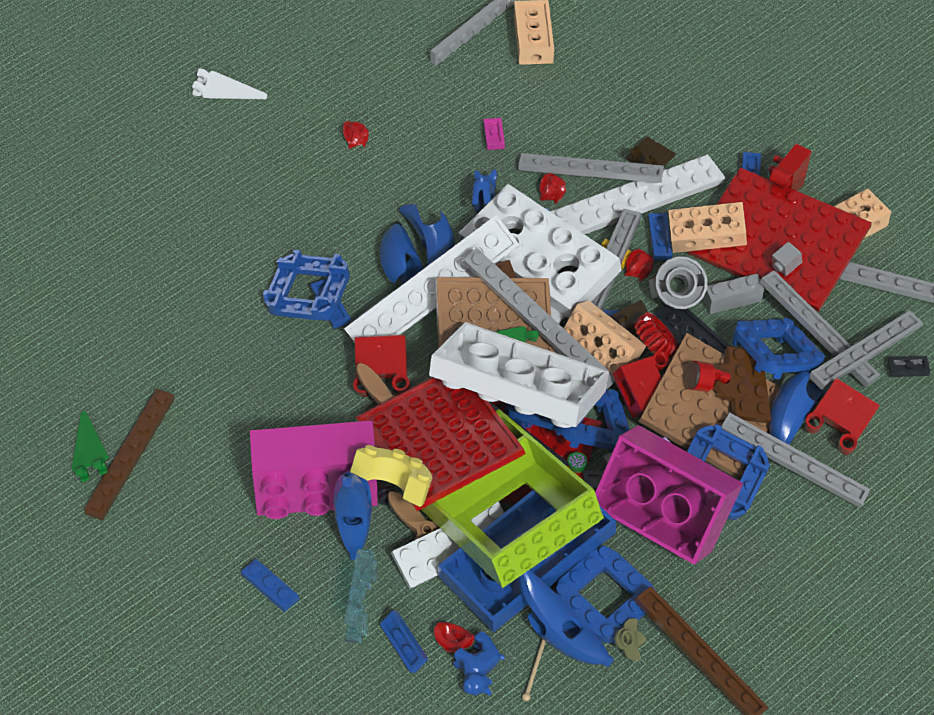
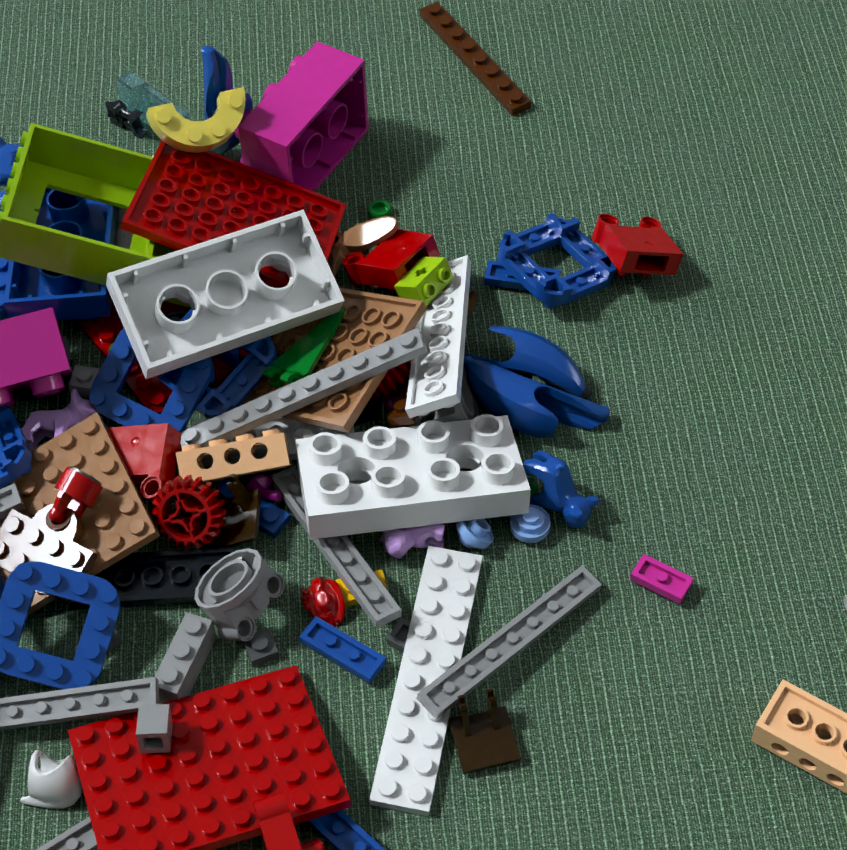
camera: 130 degrees right, 0 degrees up
green flag [72,411,109,483] -> none
blue plate [241,559,299,613] -> none
red hat [343,121,369,149] -> none
blue plate [380,611,428,673] -> none
red hat [540,173,566,204] -> none
dark grey plate [583,471,604,492] -> none
light nougat brick [669,202,747,253] -> none
none -> white piece [20,750,82,809]
none -> black piece [105,100,148,139]
none -> green tile [368,200,392,219]
none -> lime brick [394,257,454,306]
none -> red piece [591,214,684,278]

